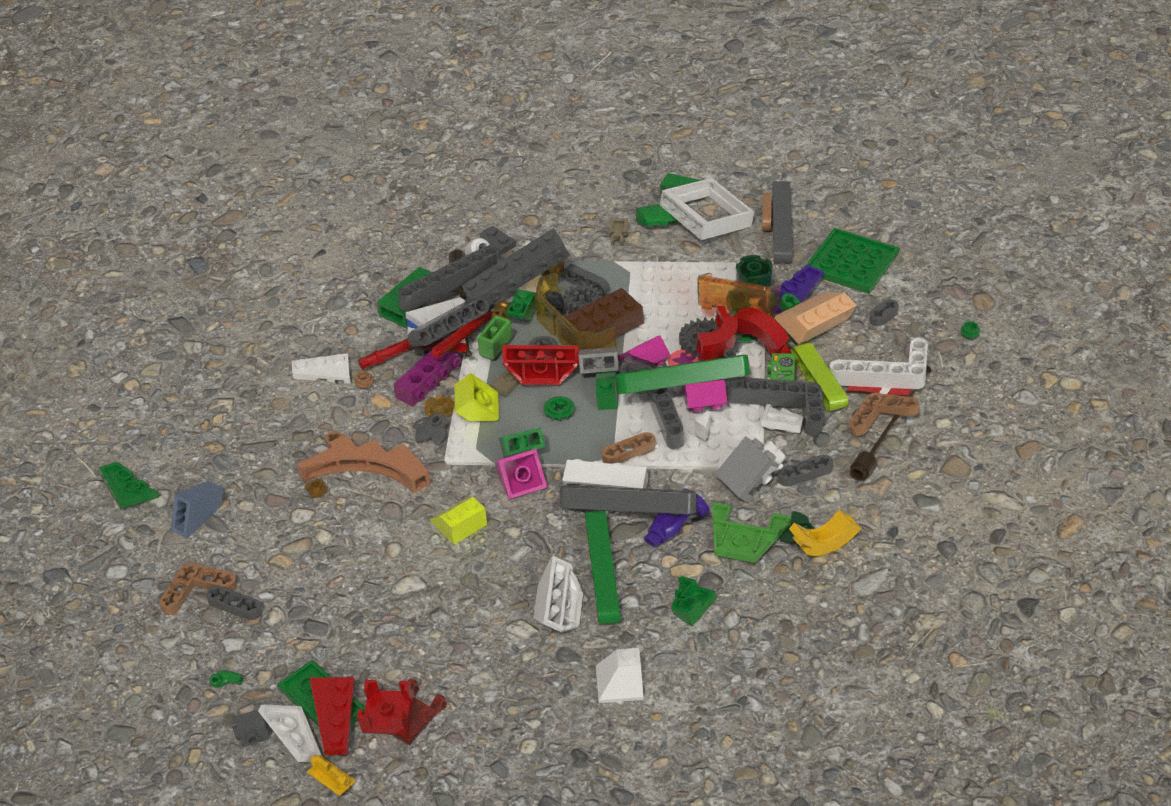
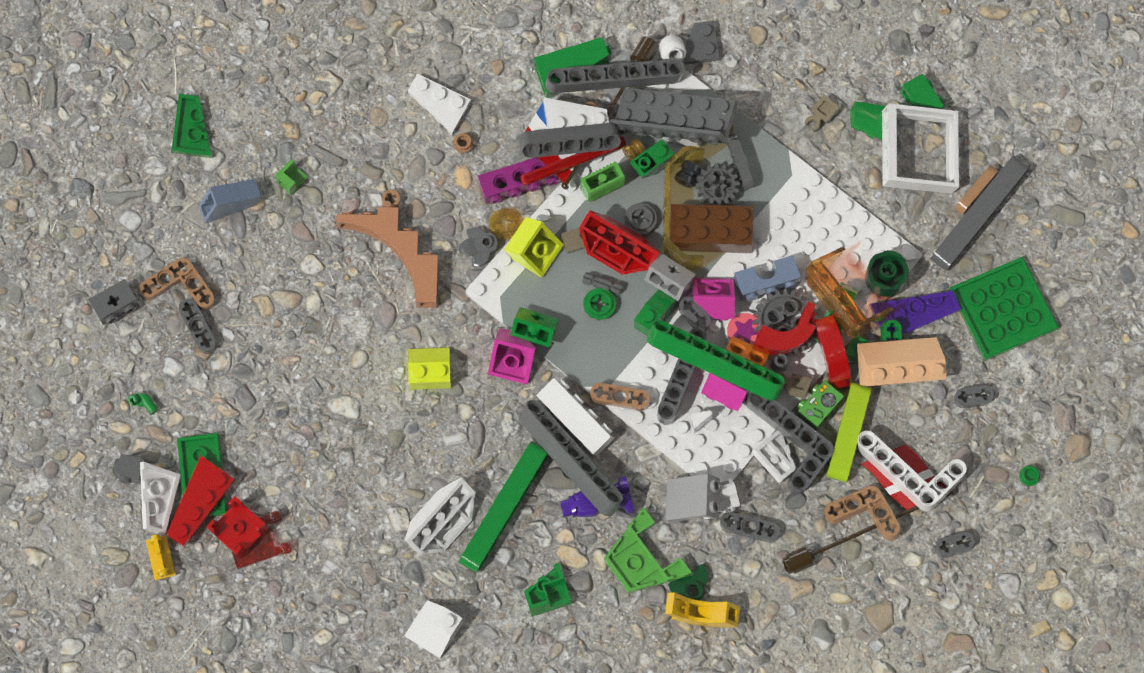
camera: 30 degrees right, 30 degrees up
pearl gold plate [304,478,328,498] -> none
red pin [358,338,413,370] -> none
none -> dark grey brick [88,279,139,325]
none -> bright green panel [275,159,307,195]
none -> dark grey axle [582,272,622,295]
none -> sand blue arch [733,255,801,301]
none -> dark tan plate [777,372,812,400]
none -> dark grey beam [935,532,975,558]

